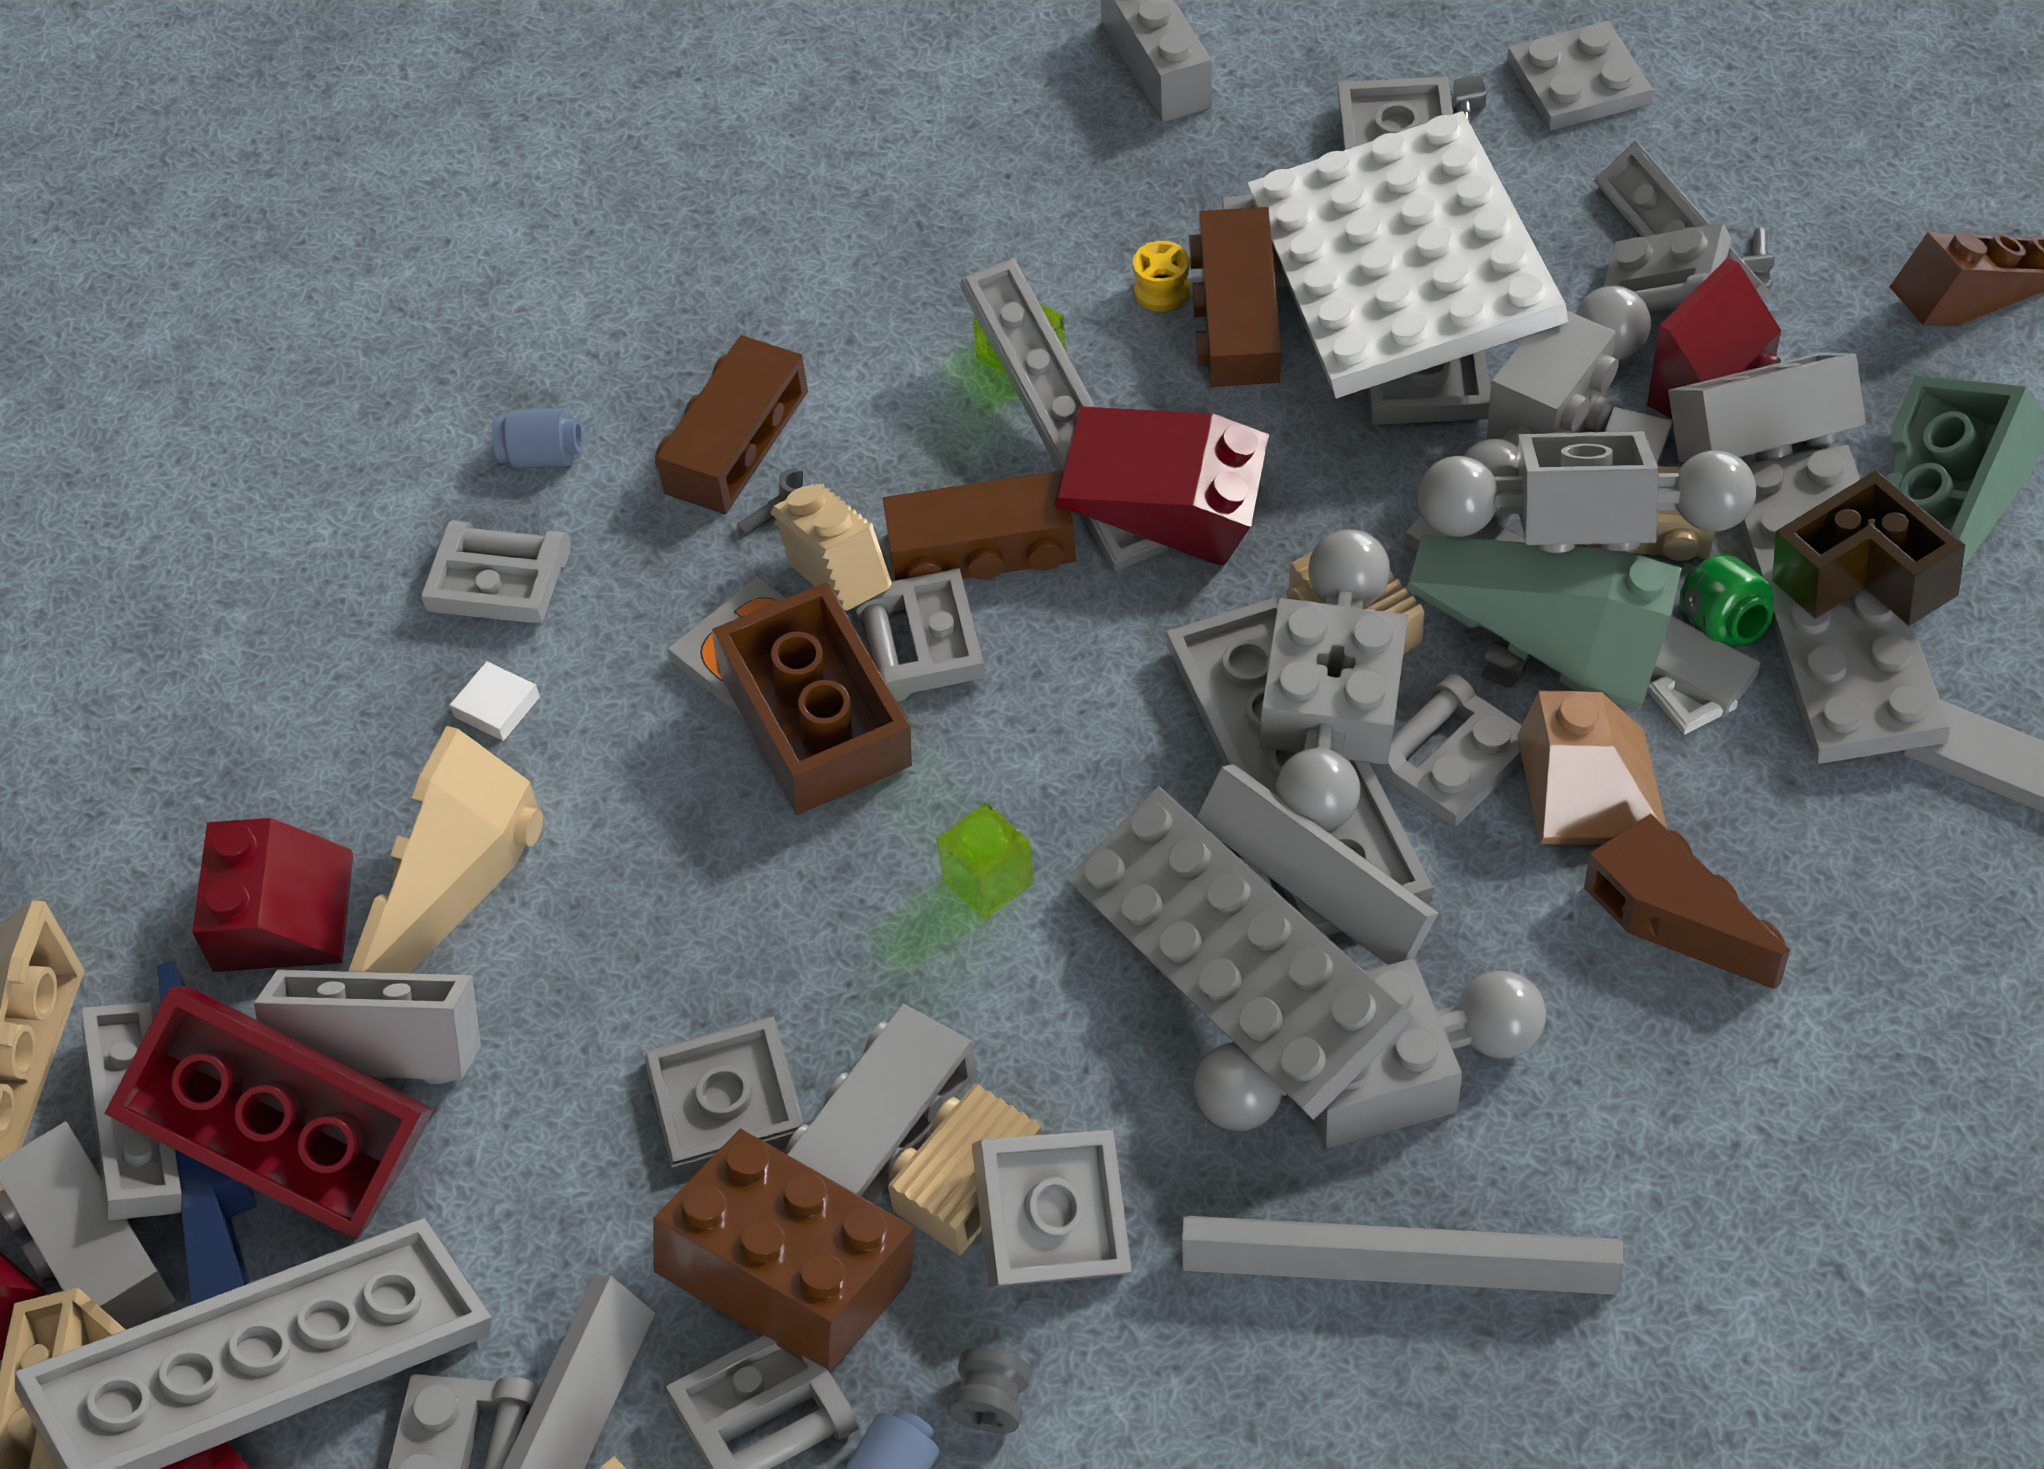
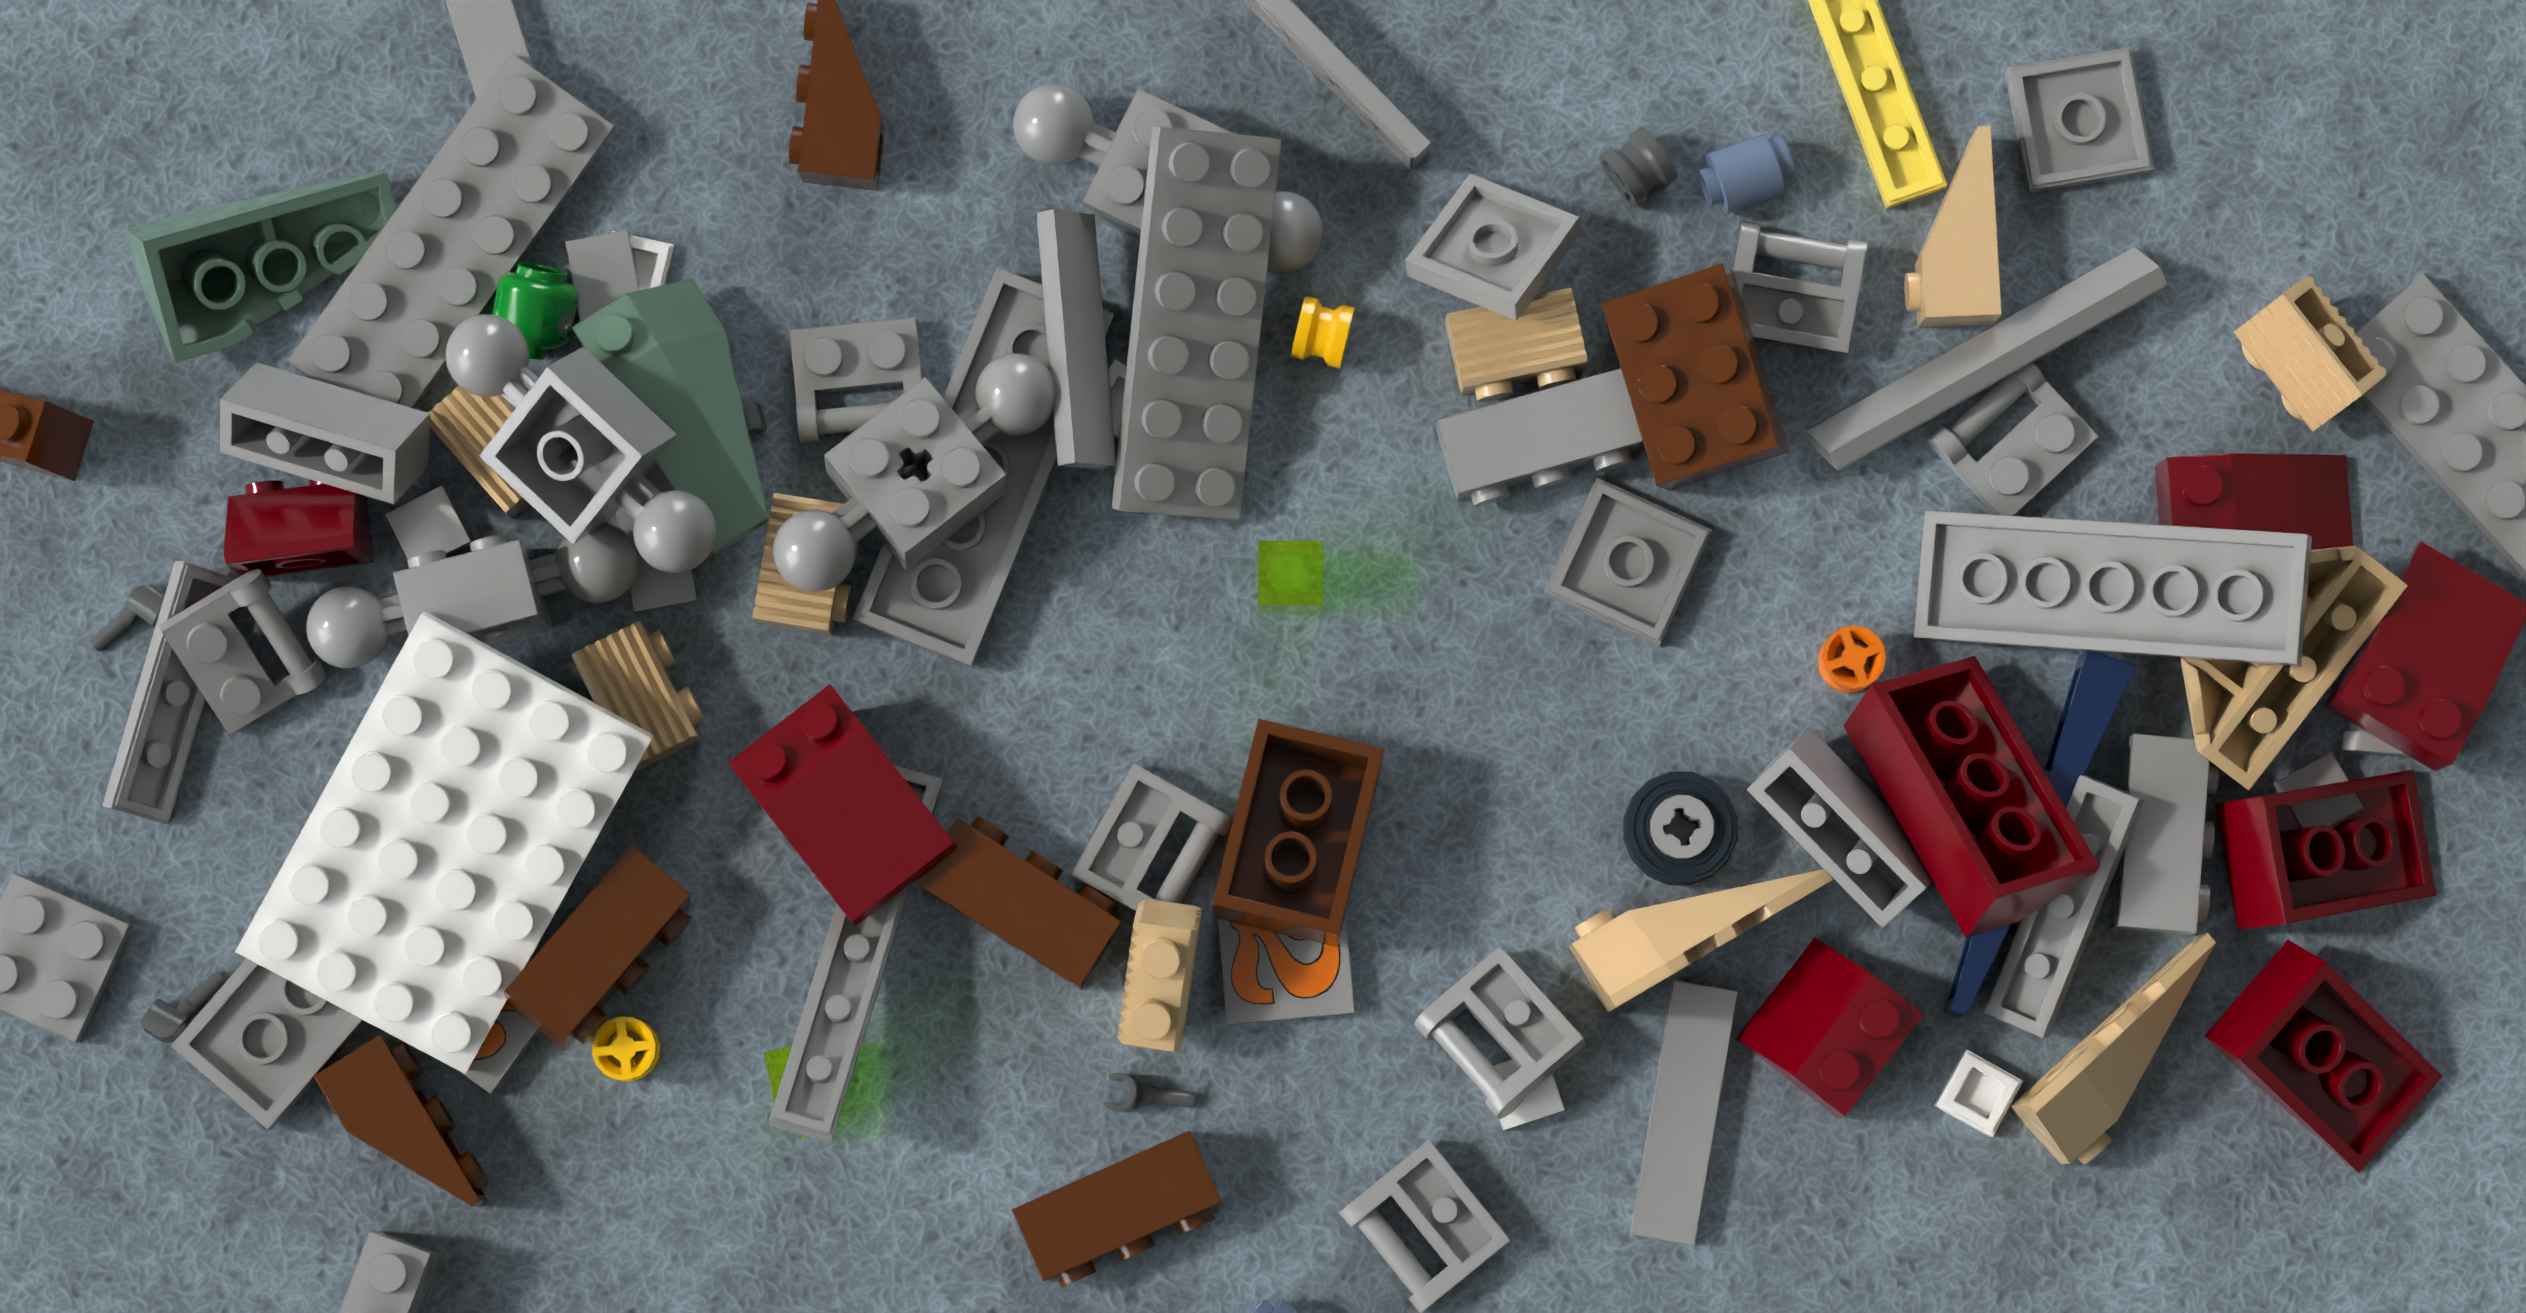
camera: 145 degrees left, 30 degrees up
medium nougat slope [1517,691,1667,845] -> none
dark brown brick [1772,470,1966,626] -> none
none -> reddish brown slope [313,1035,489,1206]
none -> tan brick [571,621,705,773]
none -> yellow wheel [1291,296,1355,369]
none -> light grey plate [1414,946,1586,1119]
none -> black wheel [1623,771,1738,886]
none -> light grey tile [1629,980,1738,1246]
none -> orange wheel [1817,625,1886,693]
none -> white tile [1934,1049,2023,1137]

